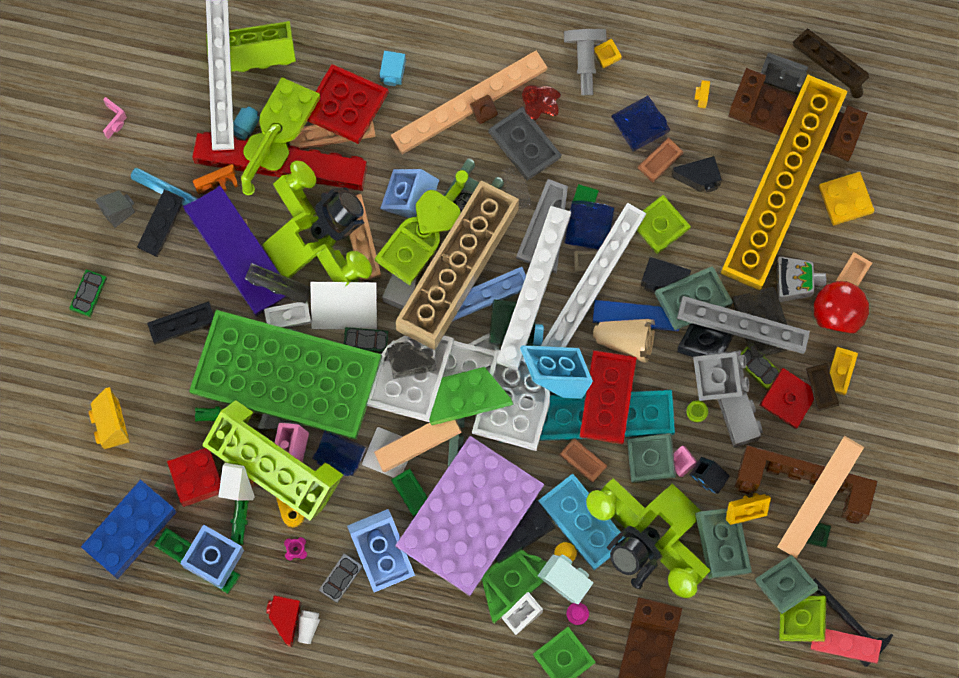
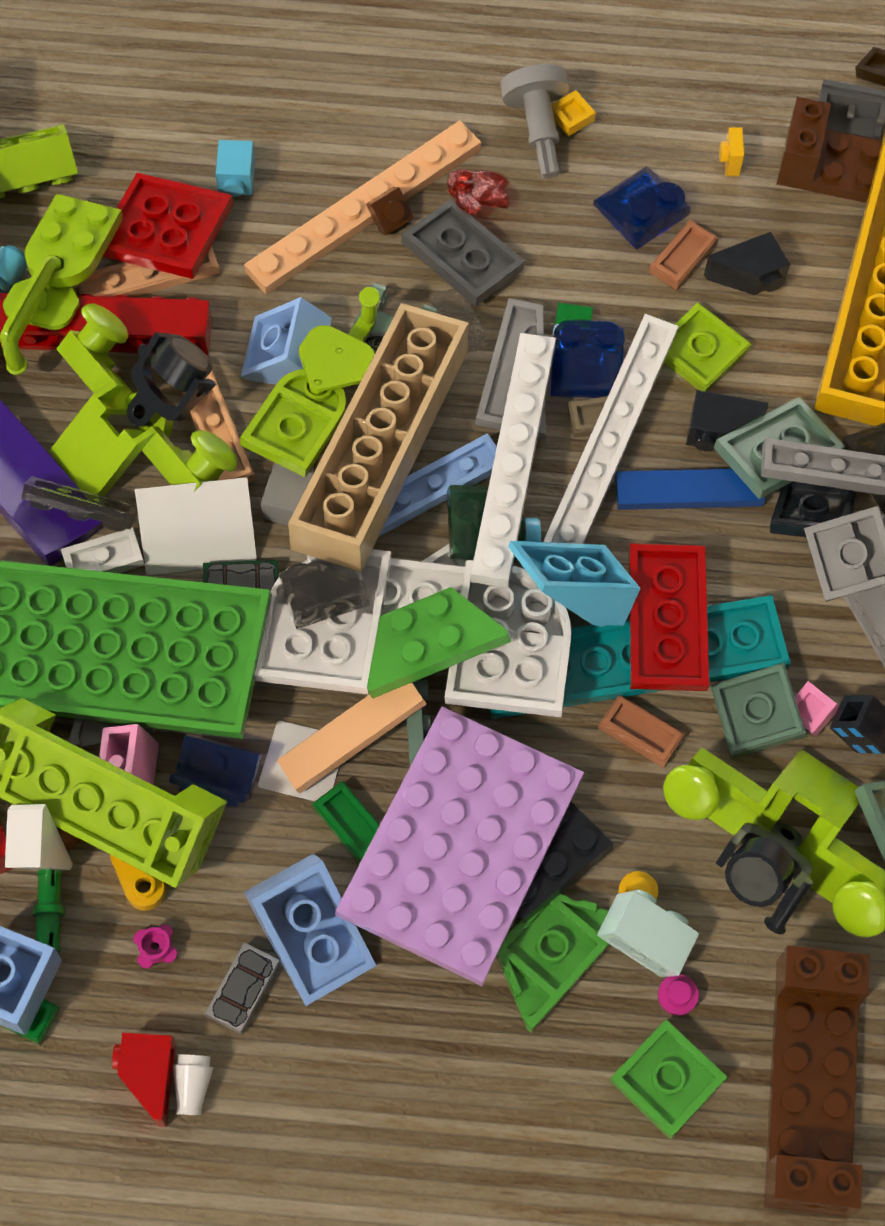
camera: 10 degrees left, 10 degrees down
white slope [502,592,543,635] -> none
medium azure plate [538,474,625,570] -> none
tan cone [593,319,655,363] -> none
lime plate [686,401,708,423] -> none

